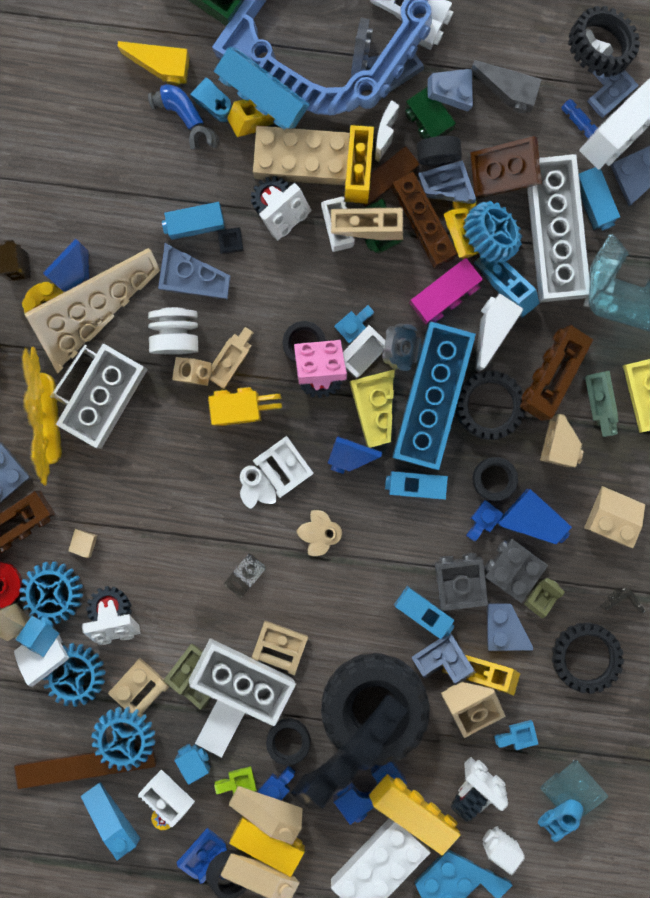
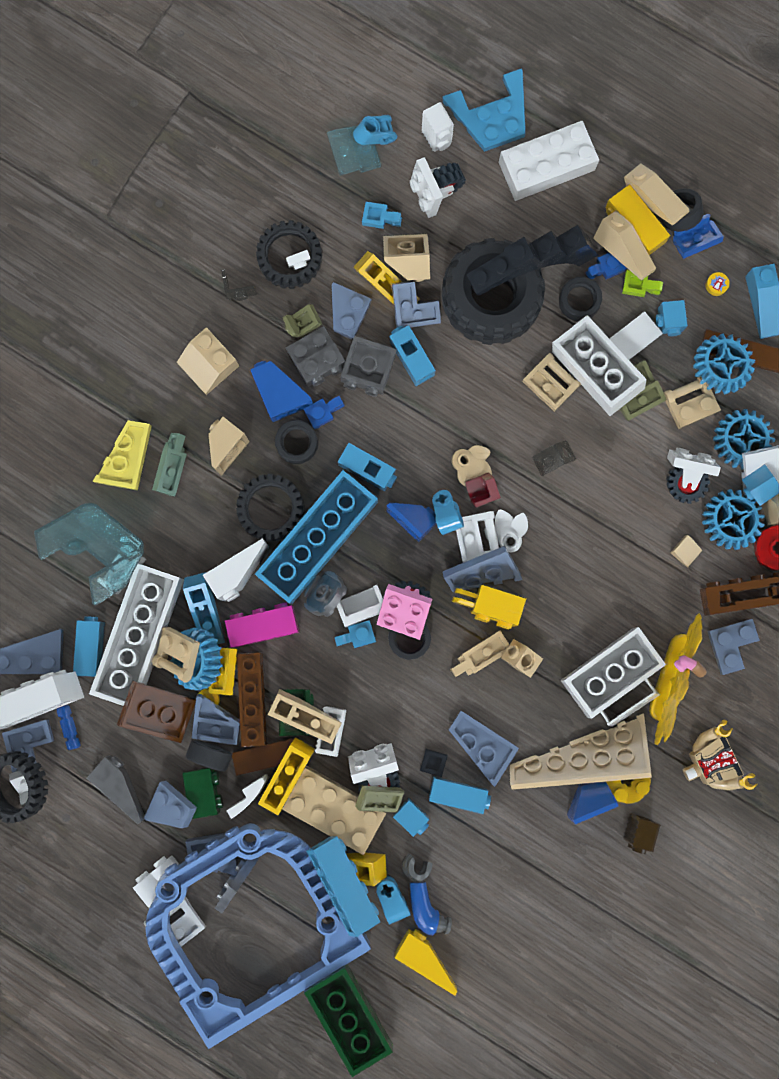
camera: 160 degrees left, 5 degrees down
white brick [138,770,195,827] -> none
white wheel [148,307,198,355] -> none
blue arch [333,761,407,825] -> none
light yellow wing [350,369,395,448] -> none
yellow brick [369,774,461,856] -> none
reddish brown brick [520,325,593,421] -> none
none -> tan plate [152,627,200,682]
none -> white plate [286,250,310,270]
none -> olive plate [355,786,404,812]
none -> dark azure brick [393,798,429,837]
none -> dark azure piece [432,490,464,535]
none -> sand blue wing [443,546,522,592]
none -> dark red panel [465,472,501,507]
none -> bright pink arm [674,655,707,677]

